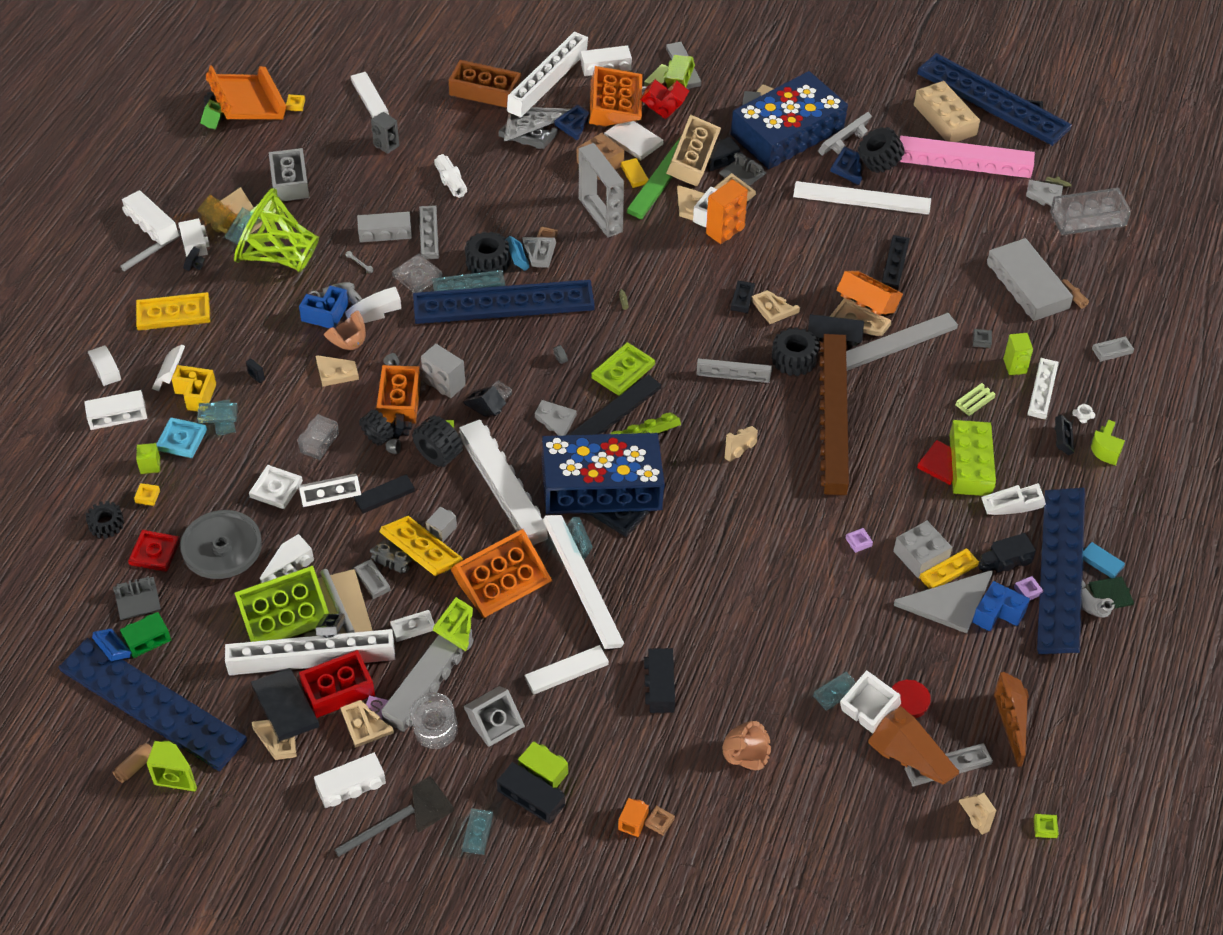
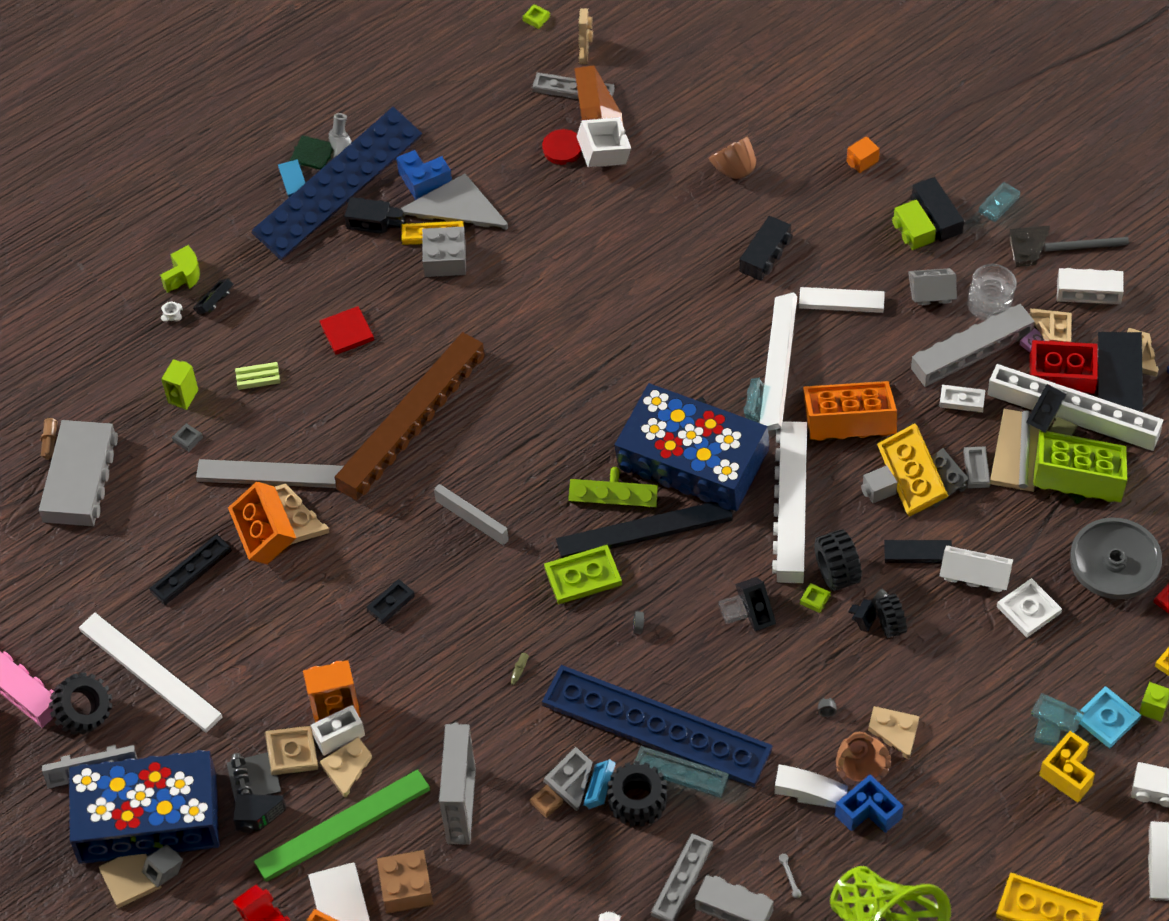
camera: 145 degrees left, 5 degrees up
white slope [152,345,185,391] -> none
black tile [246,358,265,383] -> none
white slope [260,534,314,583] -> none
clear brick [298,414,339,460] -> none
light grey arm [310,282,363,305] -> none
orange brick [376,365,421,424] -> none
clear plate [392,254,442,293] -> none
light grey brick [421,344,466,398] -> none
lime wing [433,597,473,652] -> none
light grey wing [535,400,577,436] -> none
yellow tile [621,158,649,188] -> none
medium nougat tile [645,805,675,836] -> none
tan brick [666,115,721,187] -> none
tan wing [724,426,758,462] -> none
tan wing [751,290,800,324] -> none
black tyre [771,327,819,376] -> none
black brick [808,314,864,346] -> none
clear light blue plate [813,672,856,711] -> none
dark blue wing [830,146,862,185] -> none
lavender tile [846,528,873,553] -> none
lime brick [949,420,996,496] -> none
white slope [981,483,1046,515] -> none
dark orange wedge [994,672,1029,767] -> none
lavender plate [1014,576,1043,600] -> none
white tile [1027,358,1059,420] -> none
light grey tile [1092,336,1134,362] -> none

